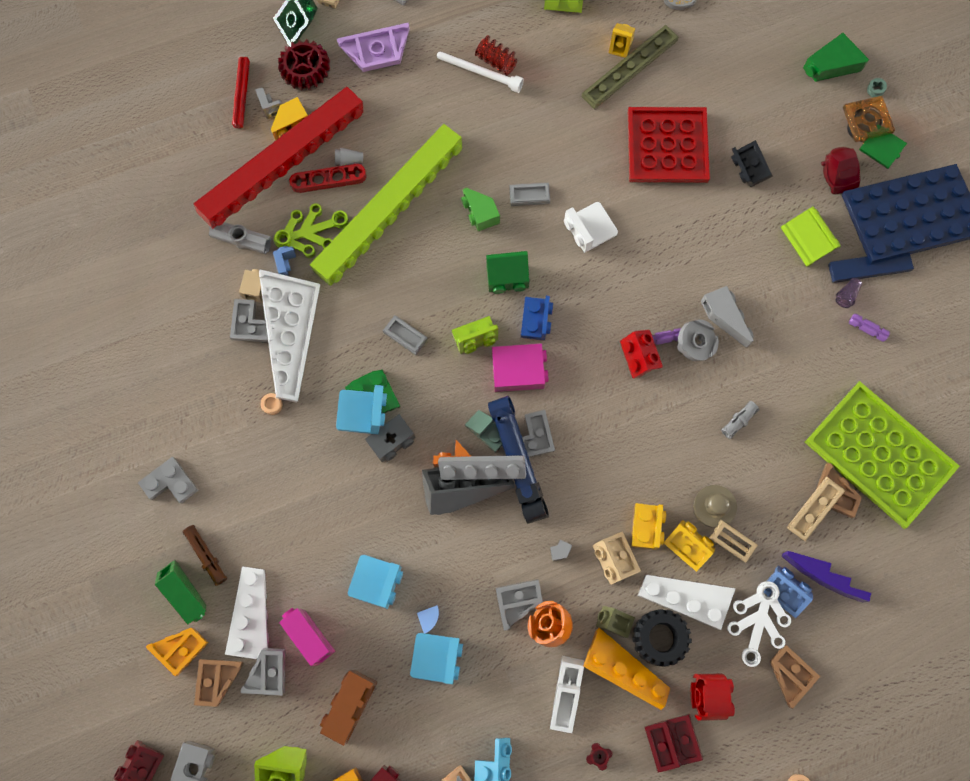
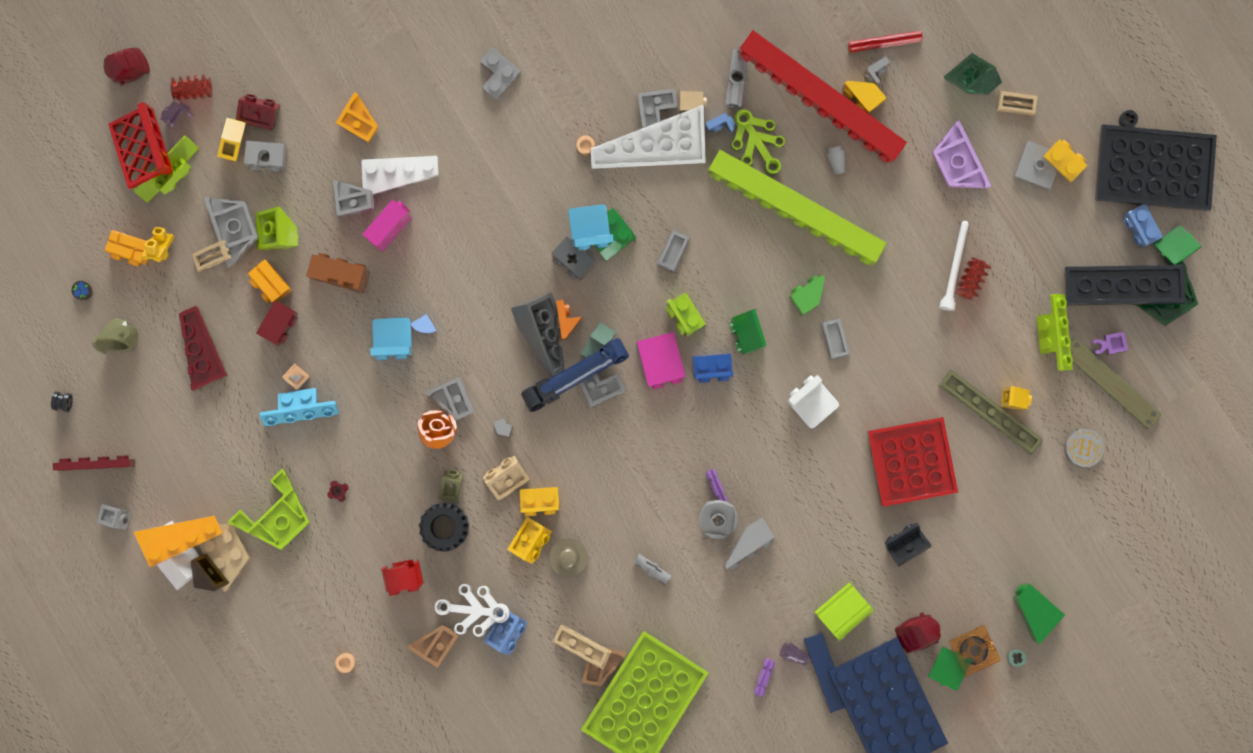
camera: 80 degrees right, 10 degrees up
green slope [155,560,206,625] -> none
reddish brown pin [182,525,227,586] -> none
medium nougat wing [194,659,243,707] -> none
dark red gear [278,39,330,91] -> none
red beam [289,164,367,193] -> none
medium azure bracket [348,555,403,609] -> none
light grey plate [438,456,527,480] -> none
white slope [550,656,584,733] -> none
light orange wing [583,628,670,710] -> none
red bracket [620,330,663,379] -> none
white wing [637,575,735,630] -> none
dark red slope [645,714,703,773] -> none
tan tile [709,520,758,563] -> none
dark purple slope [782,551,871,603] -> none

